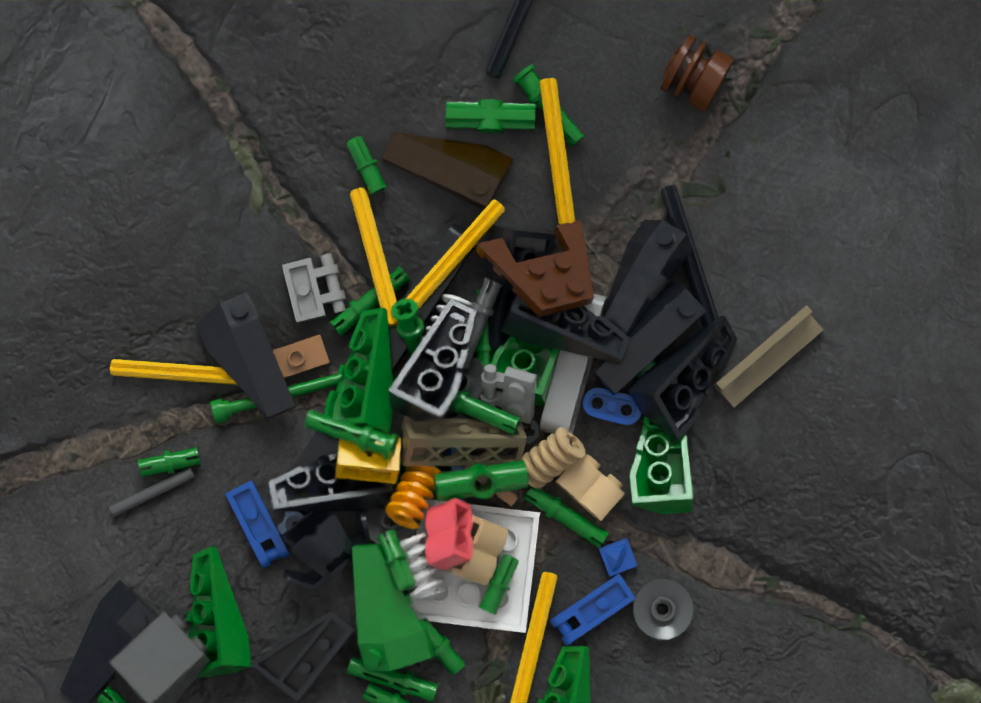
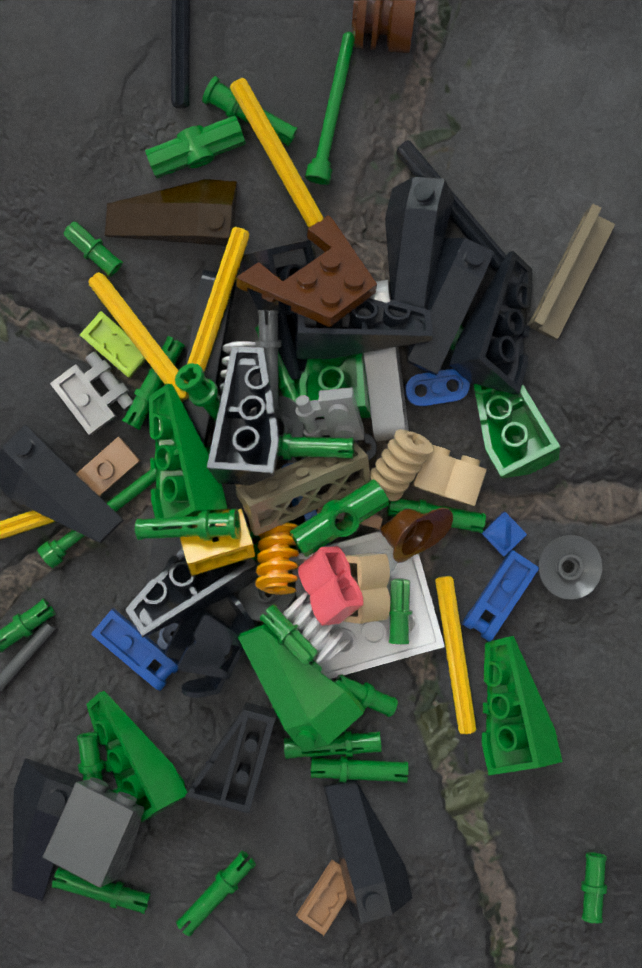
camera: 25 degrees left, 5 degrees up
none -> green pin [77,732,104,781]
none -> lime plate [80,311,146,378]
none -> green piece [305,32,355,185]
none -> reddish brown piece [381,508,453,563]

